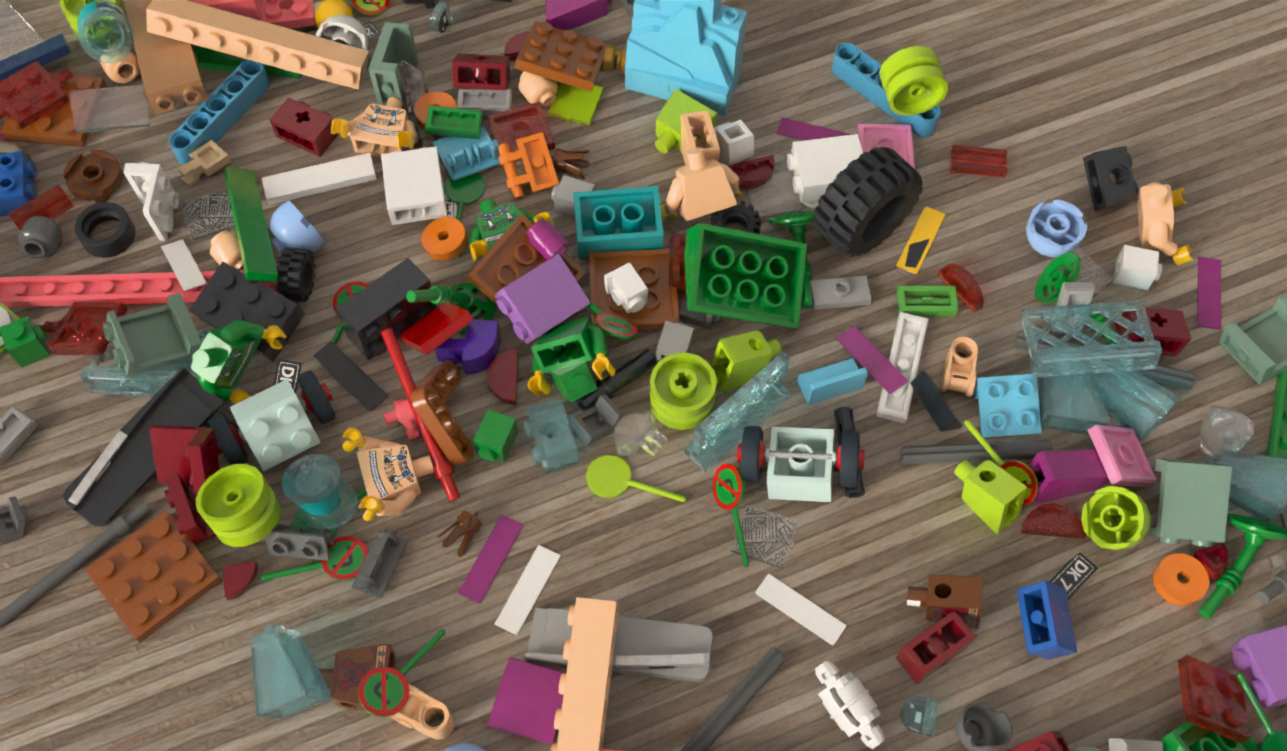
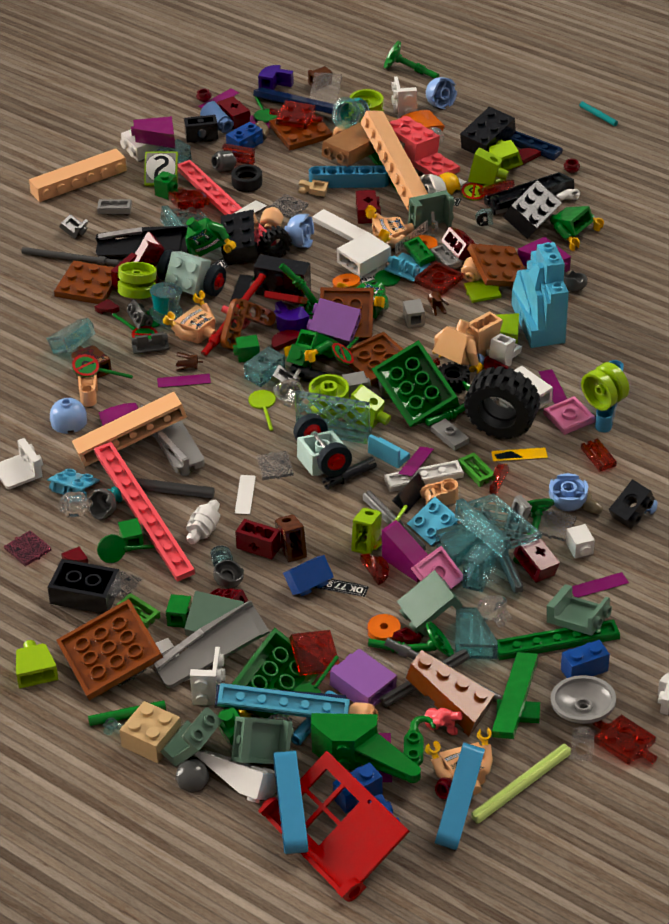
camera: 60 degrees right, 20 degrees down
reddish brown plate [64,149,124,203] -> none
clear piece [69,85,150,133] -> none
sand green panel [103,293,202,376] -> none
white bracket [123,162,179,241] -> none
green tile [224,167,278,282] -> none
white sticker [494,545,561,635] -> none
orange plate [498,132,559,199] -> none
magenta brick [526,218,569,260] -> none
teal slope [573,186,664,259] -> none
white brick [604,262,648,313] -> none
green piece [713,463,749,567] -> none
lime cylinder [1081,486,1151,551] -> none
light nougat torso [1137,182,1193,266] -> none

